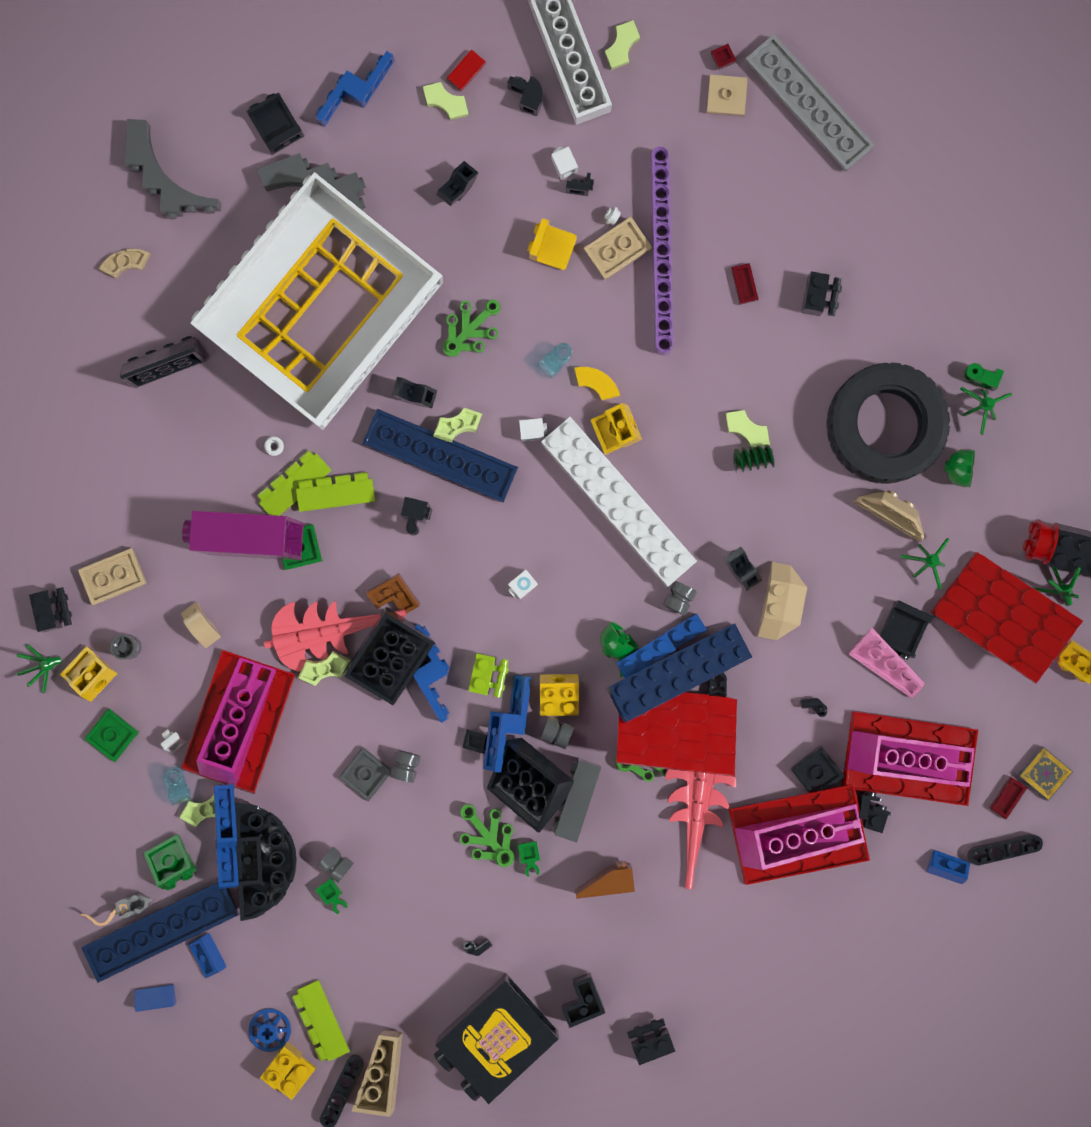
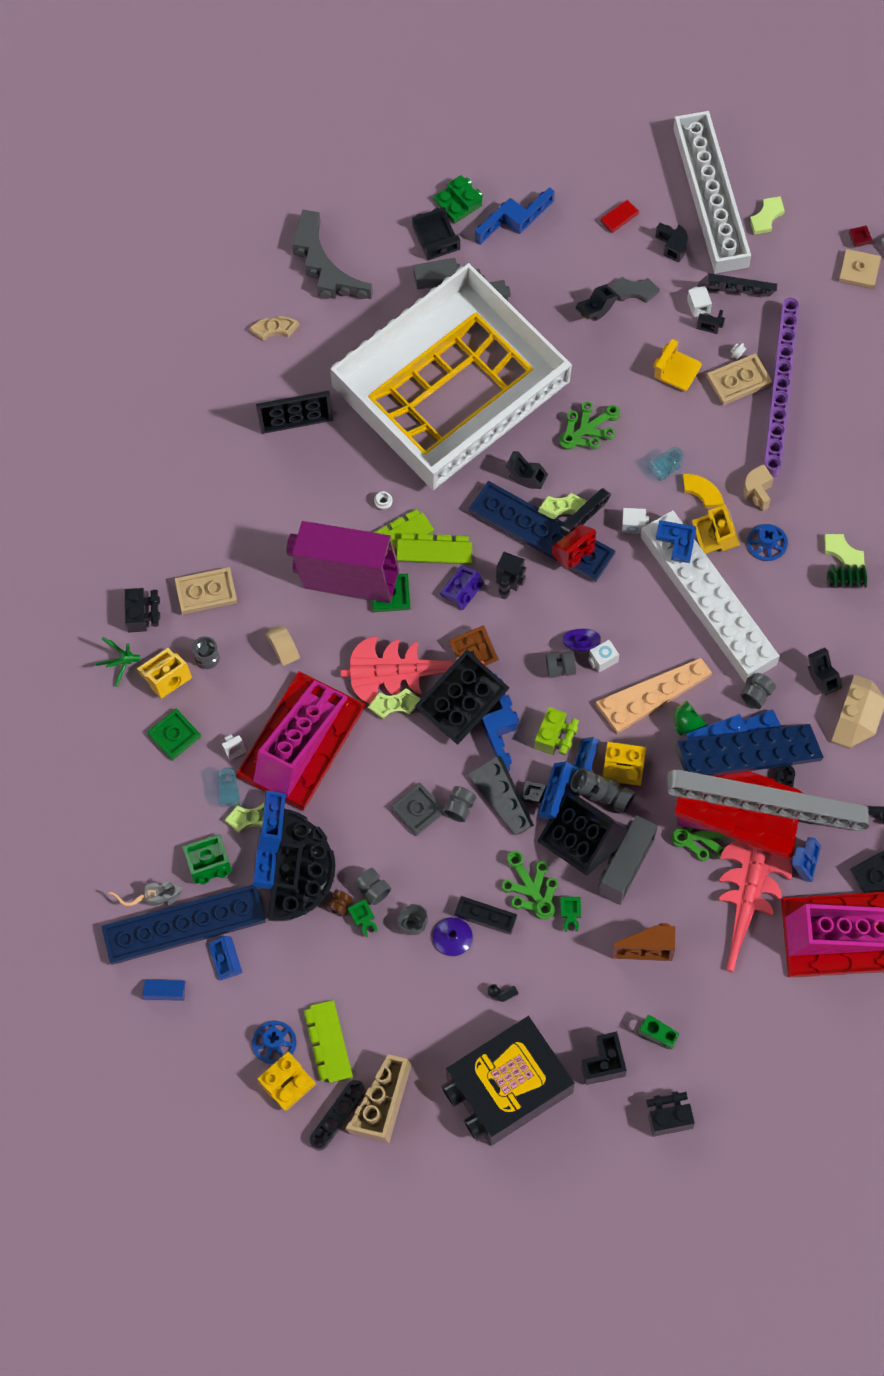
camera: 15 degrees right, 20 degrees down
yellowish green tile [423,82,469,120] -> none
dark red tile [731,263,759,305] -> none
none -> reddish brown wheel [326,890,353,917]
none -> dark grey hair [397,904,428,935]
none -> green plate [433,175,483,224]
none -> dark purple dish [433,917,473,956]
none -> dark purple bracket [440,565,484,610]
none -> black plate [454,896,517,935]
none -> black wing [468,756,534,835]
none -> dark grey wheel [546,650,576,678]
none -> red slope [552,524,596,570]
none -> black beam [560,488,611,536]
none -> dark purple dish [563,629,601,651]
none -> dark grey wheel [571,768,608,801]
none -> light nougat wing [596,658,712,734]
none -> dark grey tile [610,276,660,303]
none -> green leg [637,1014,679,1050]
none -> blue plate [656,520,696,563]
none -> light grey beam [667,770,870,831]
none -> black wing [698,273,777,297]
none -> tan brick [744,464,774,511]
none -> blue wheel [747,524,788,561]
none -> blue plate [792,837,821,882]

